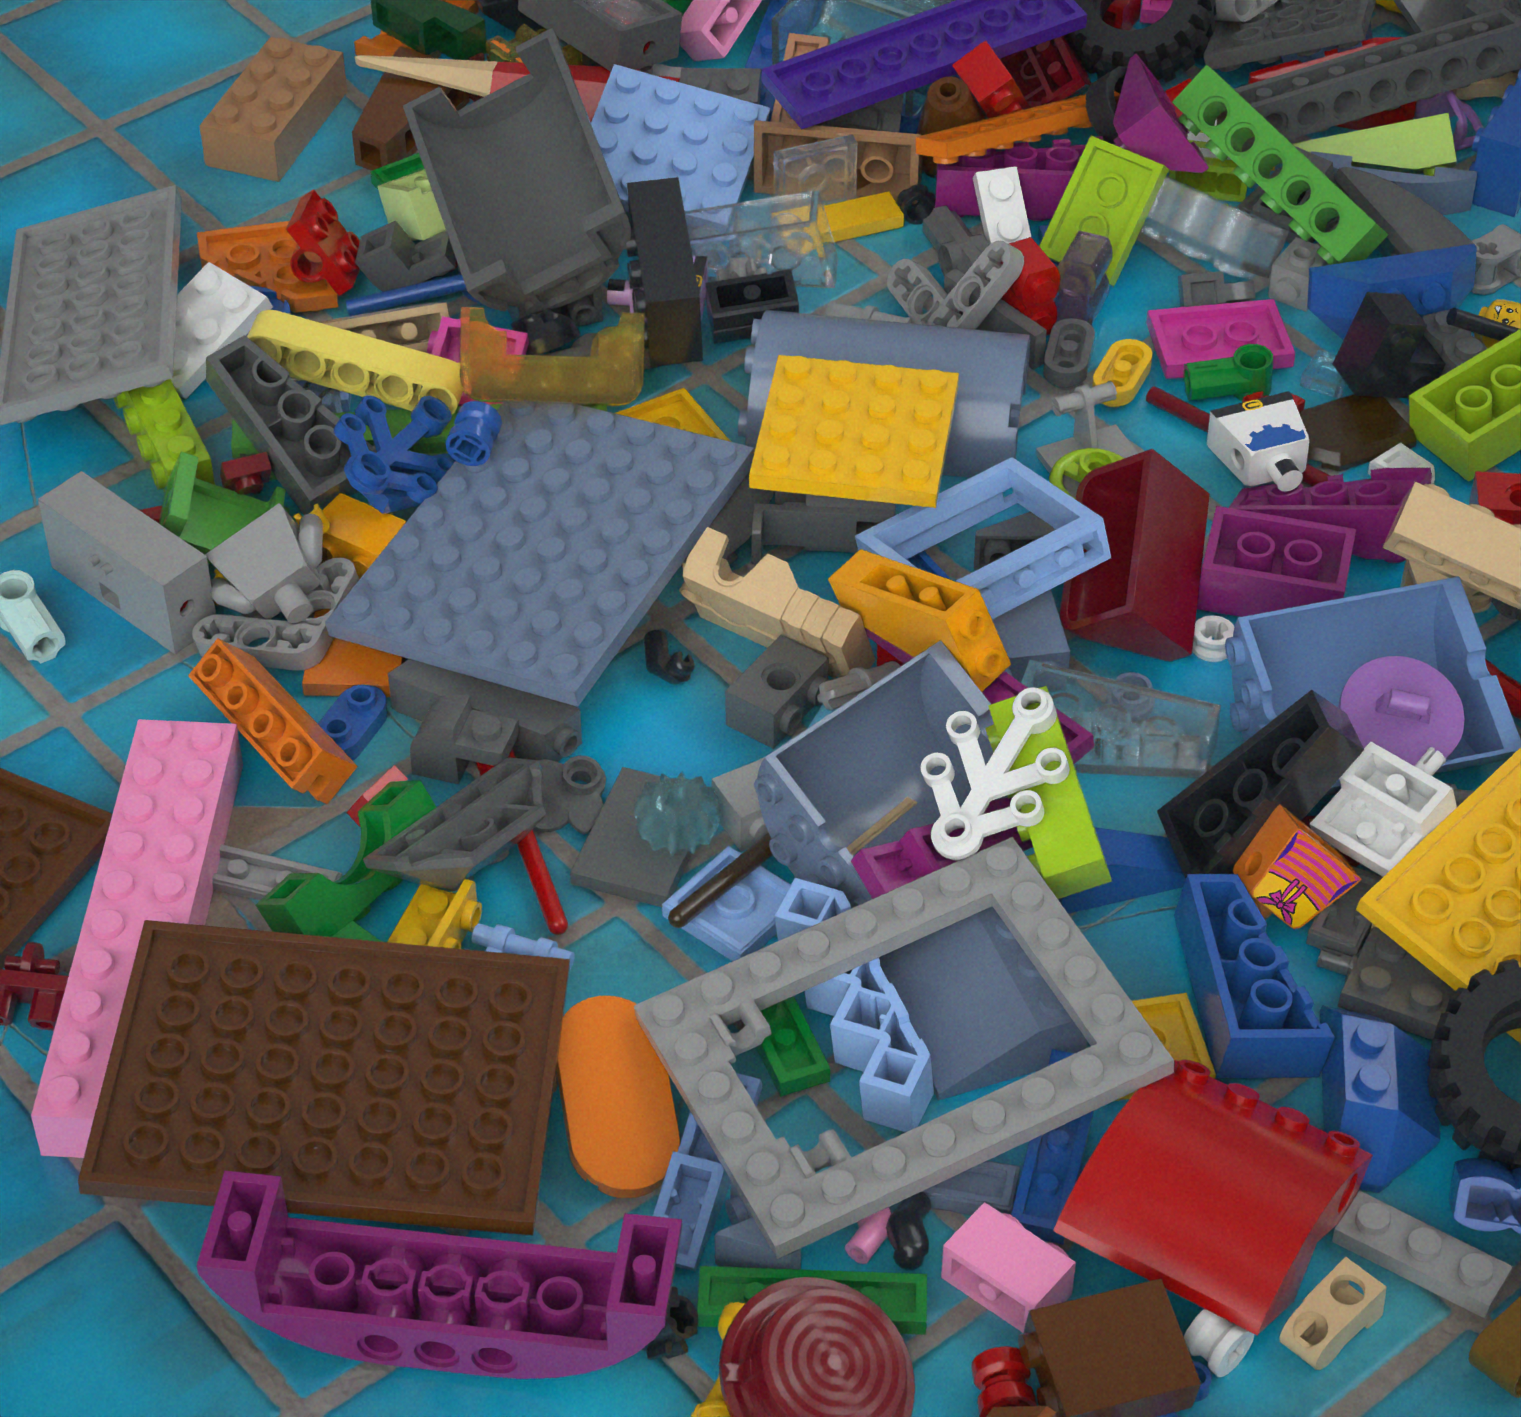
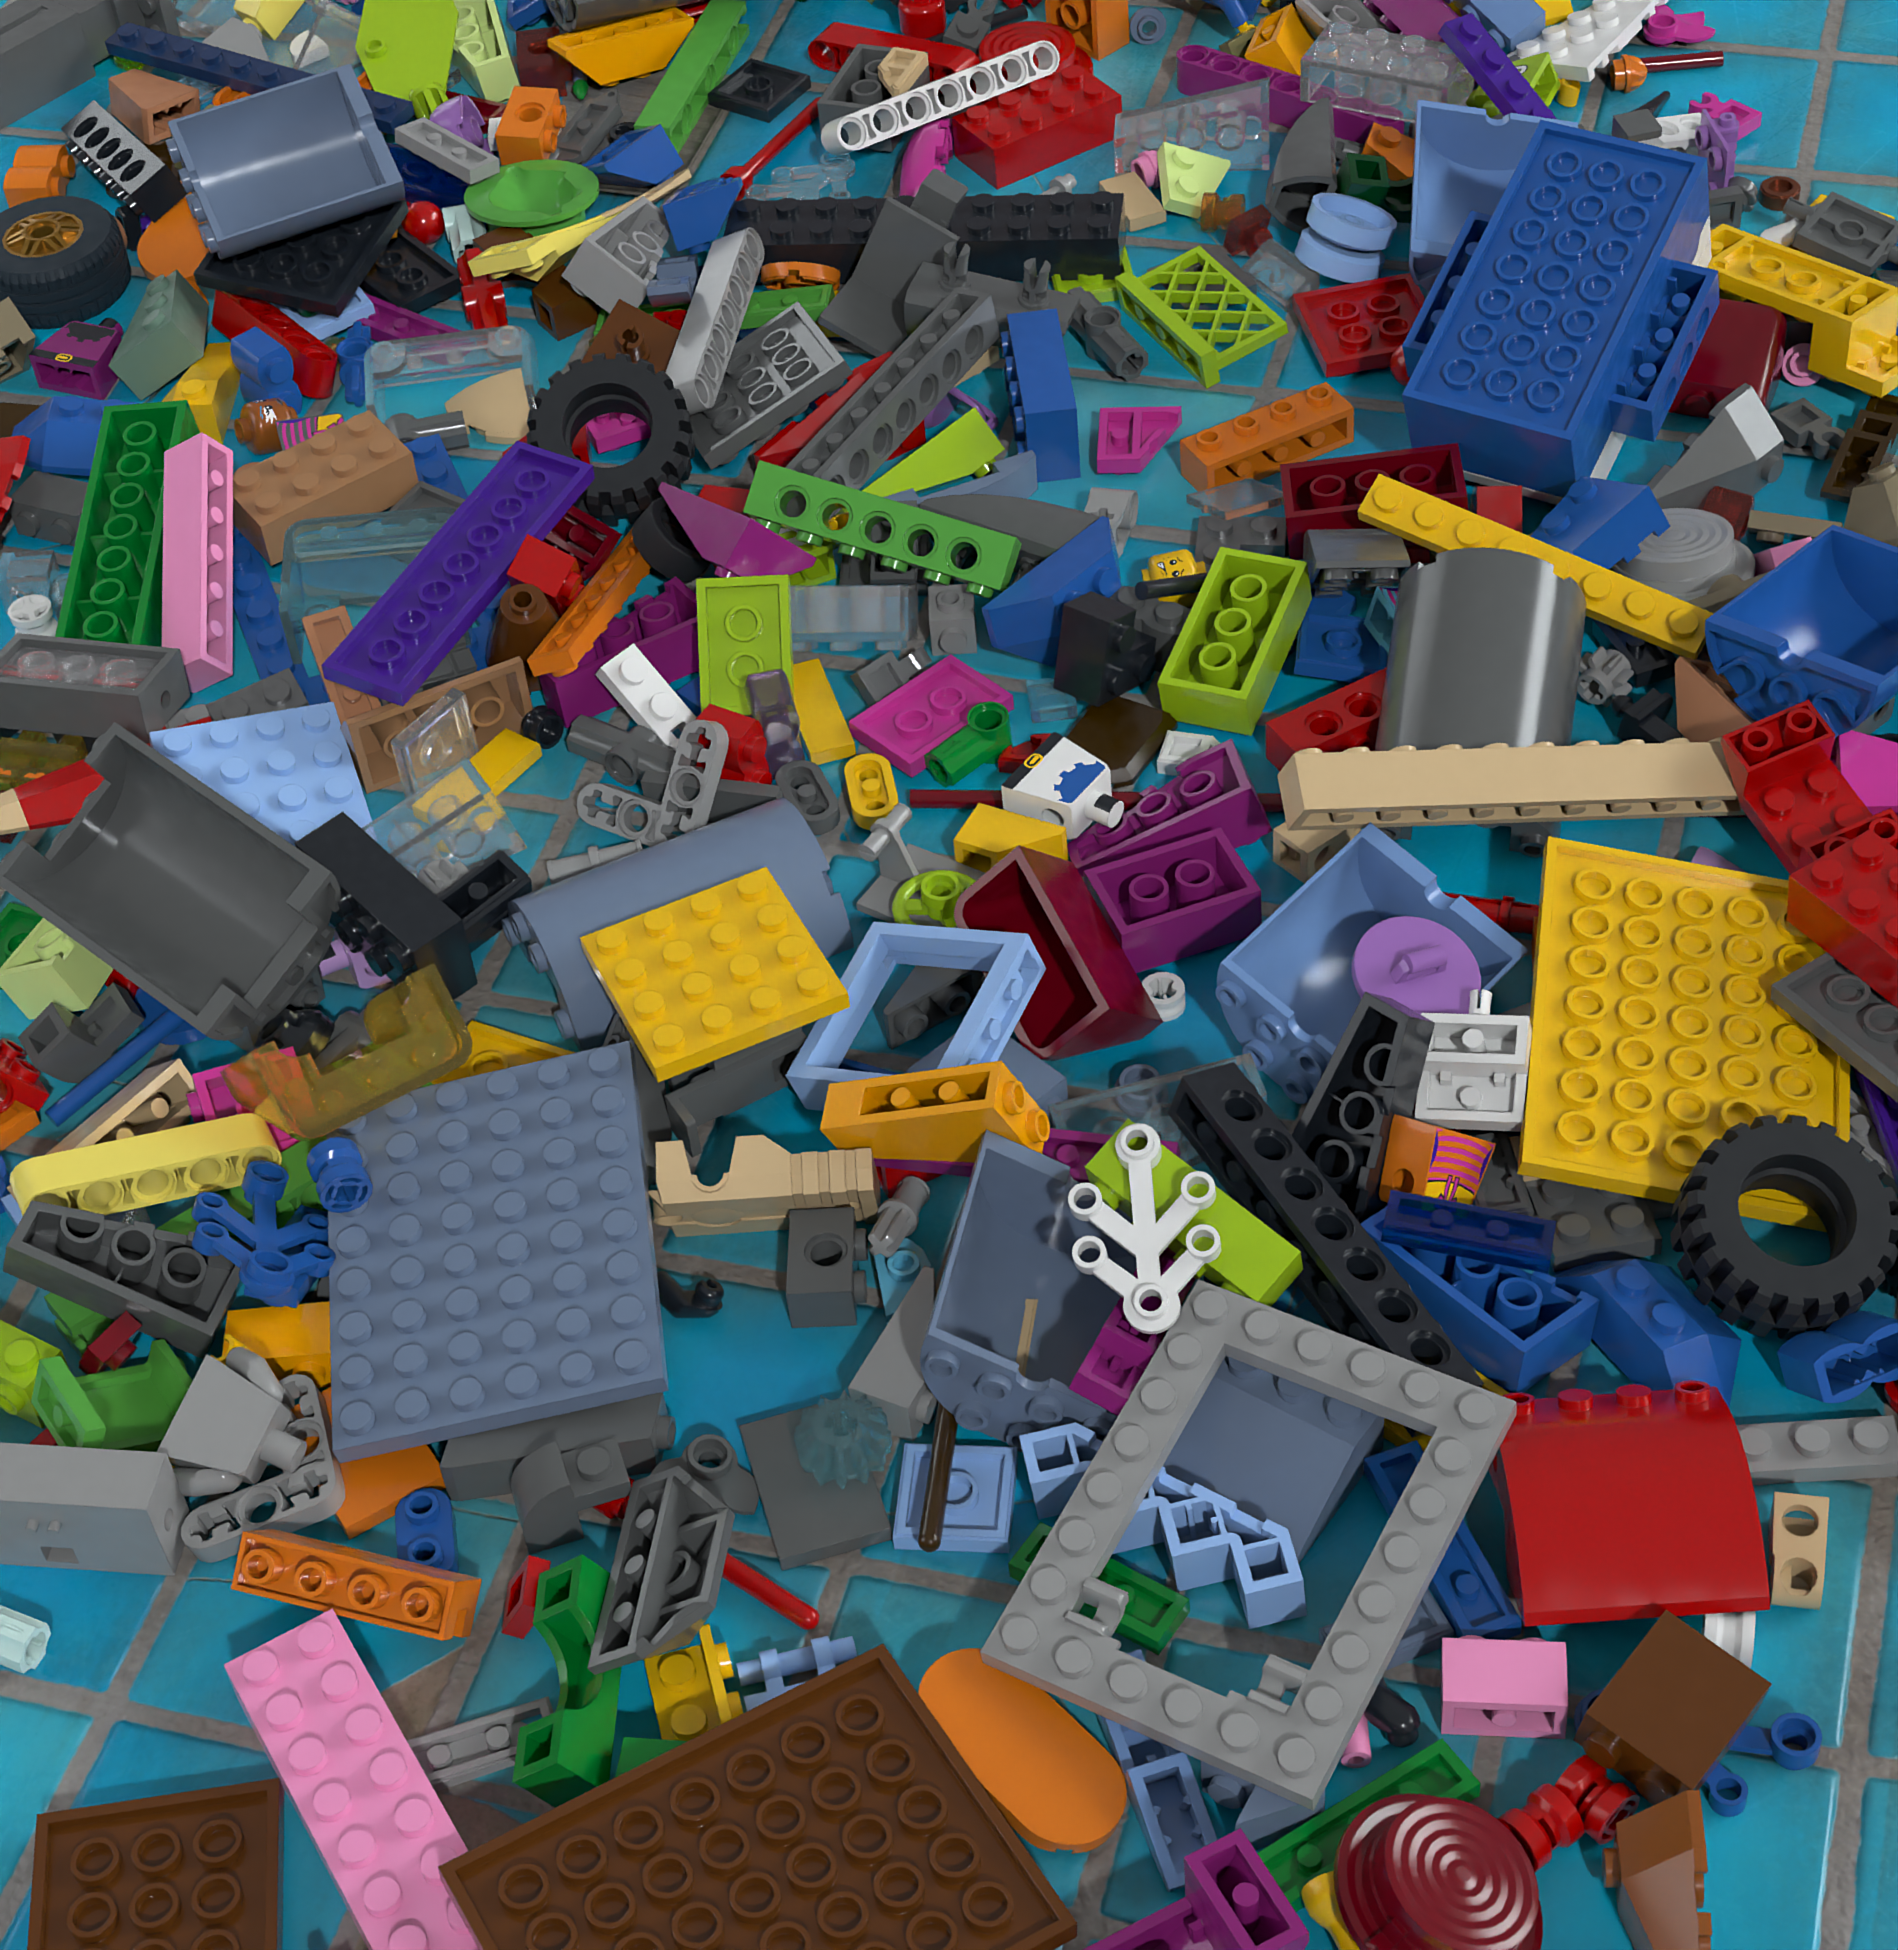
camera: 30 degrees left, 0 degrees up
none -> yellow tile [791,658,856,765]
none -> yellow slope [953,803,1068,873]
none -> black brick [1168,1062,1484,1437]
none -> clear blue tile [1381,1190,1556,1274]
none -> red wheel [1497,1783,1585,1873]

